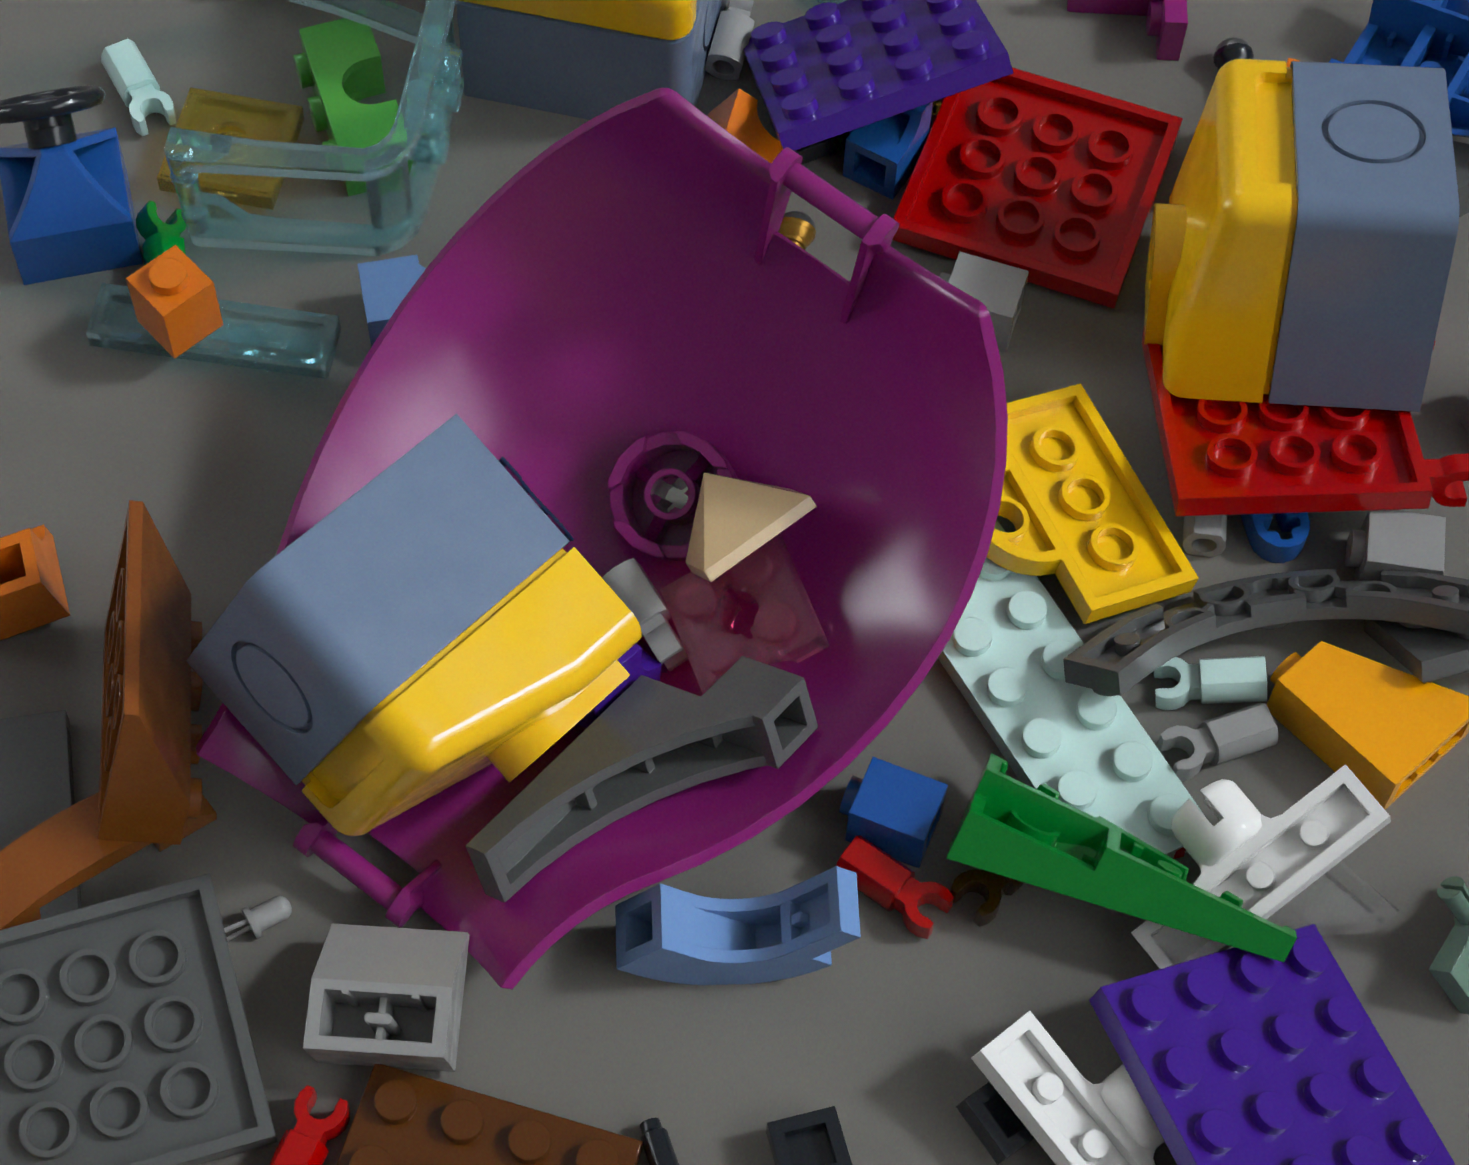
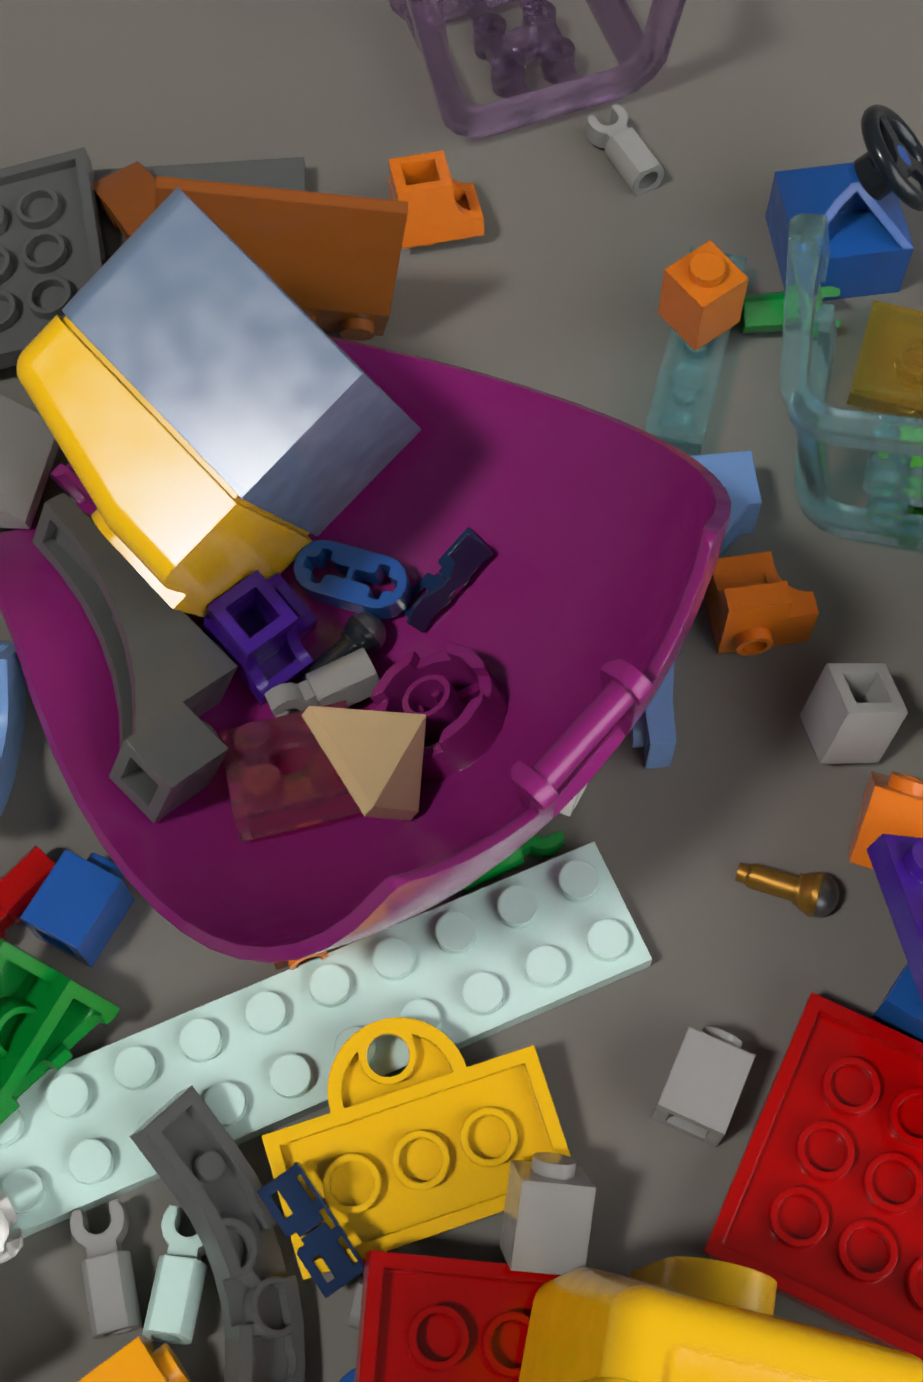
camera: 100 degrees right, 5 degrees up
none -> dark blue piece [257,1161,365,1298]
none -> light grey brick [500,1152,596,1275]

